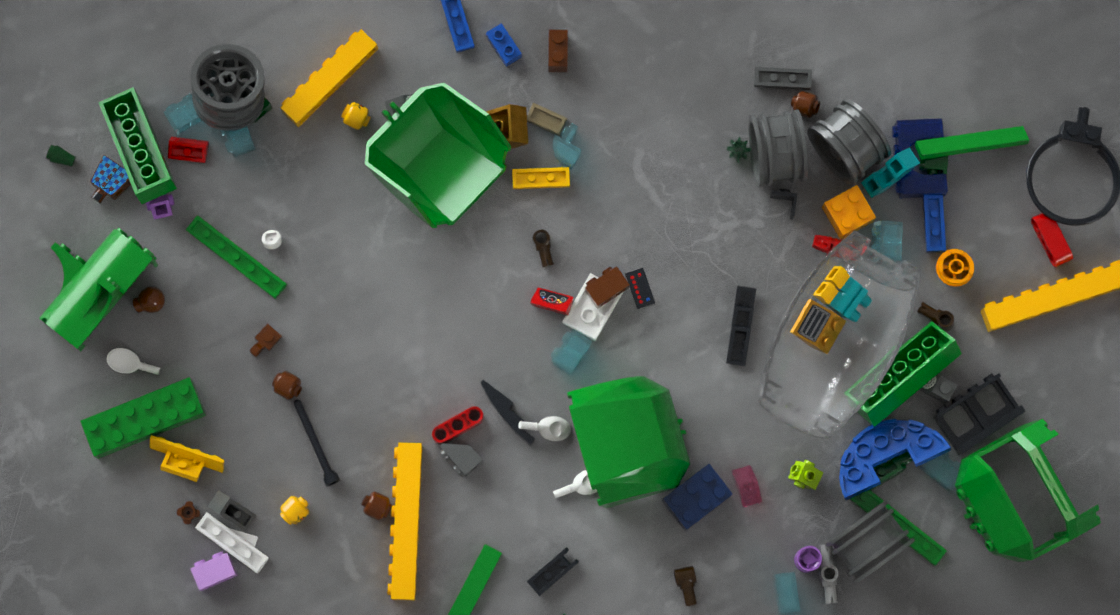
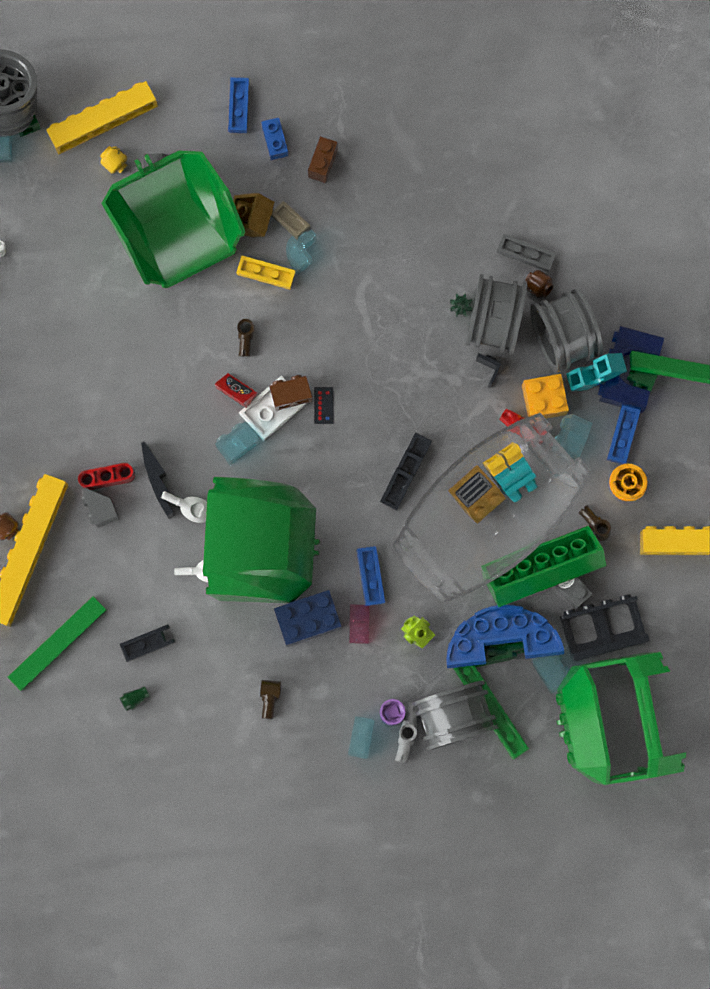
camera: 20 degrees right, 0 degrees up
none -> blue plate [356,546,385,607]

